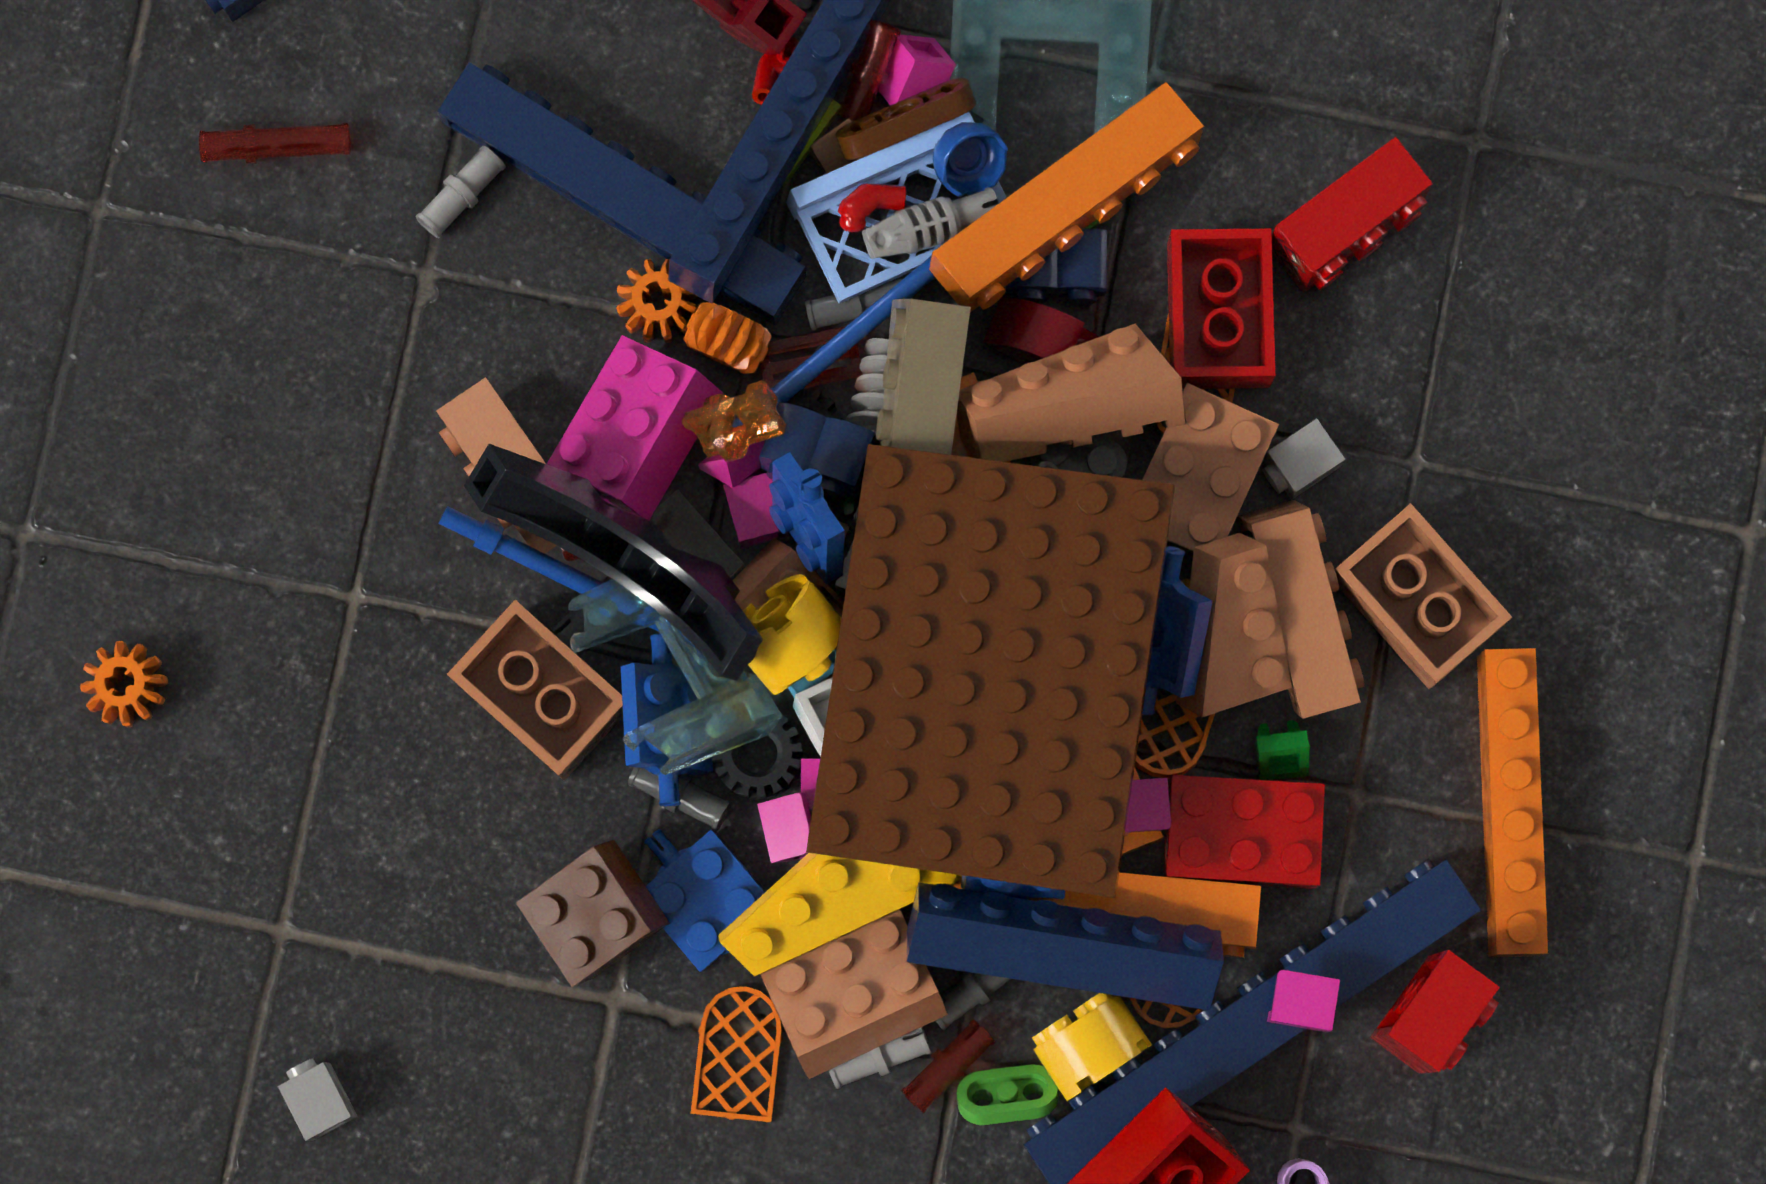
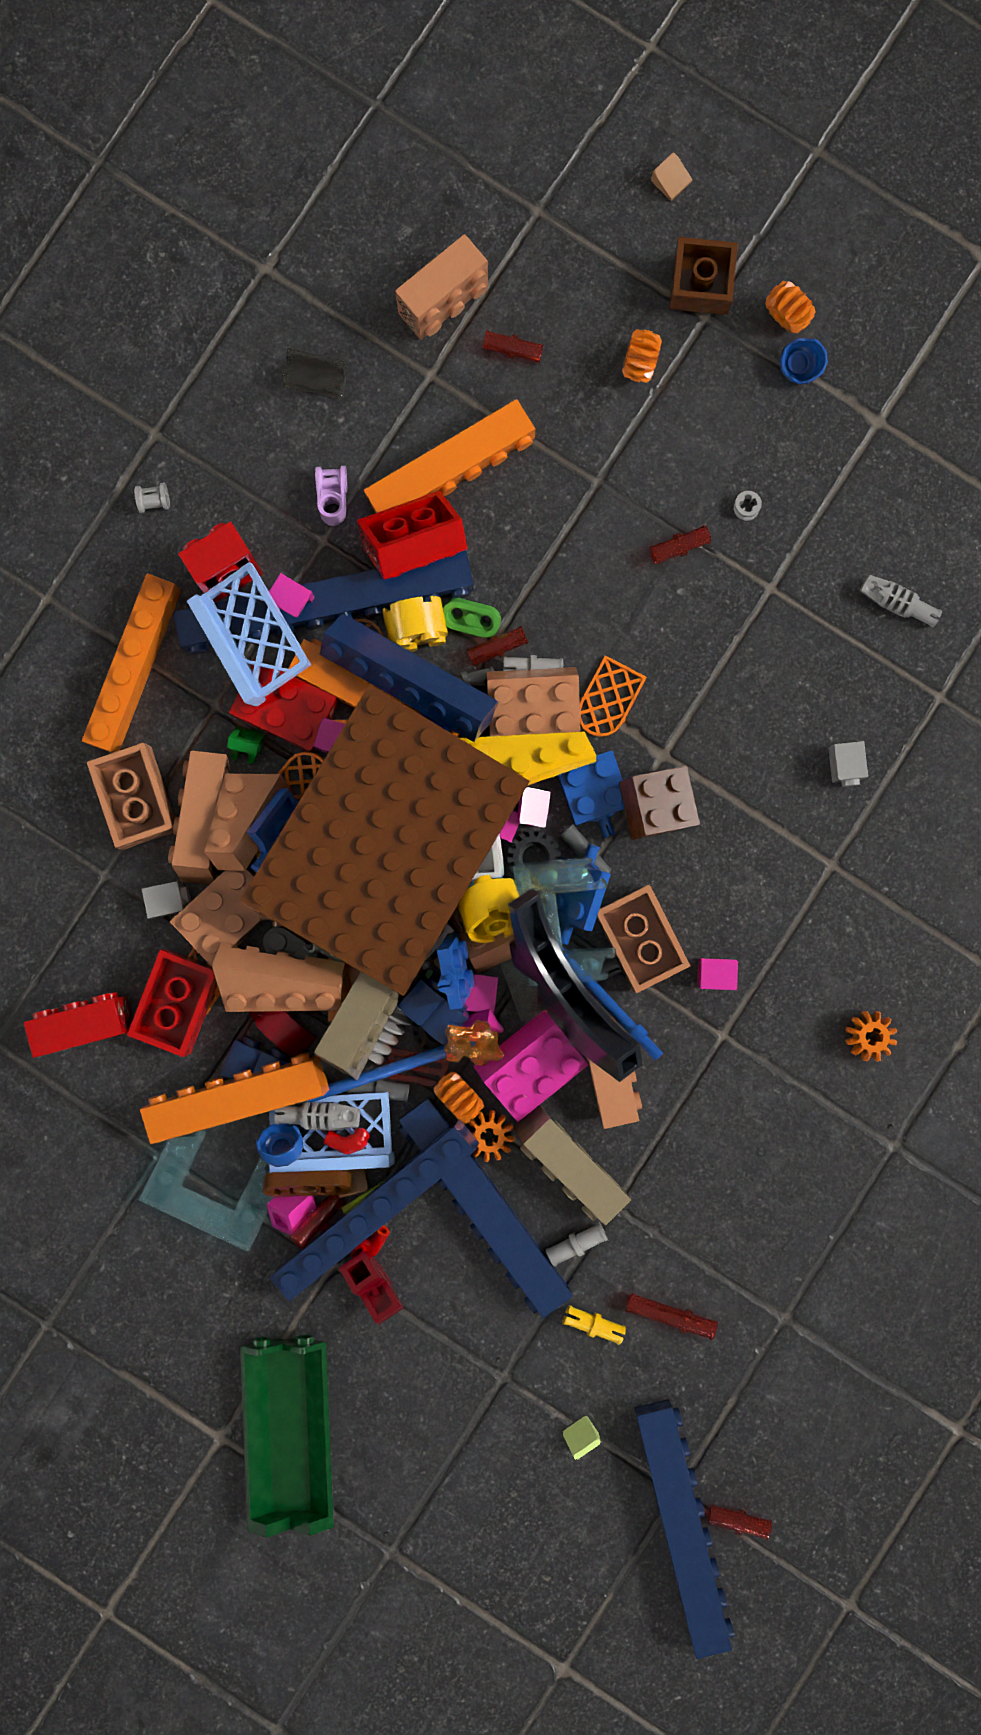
camera: 160 degrees left, 5 degrees up
none -> light grey bush [134,482,170,513]
none -> light blue fence [187,562,311,706]
none -> dark tan wedge [513,1105,631,1226]
none -> yellow pin [563,1305,626,1345]
none -> dark pink panel [697,958,738,990]

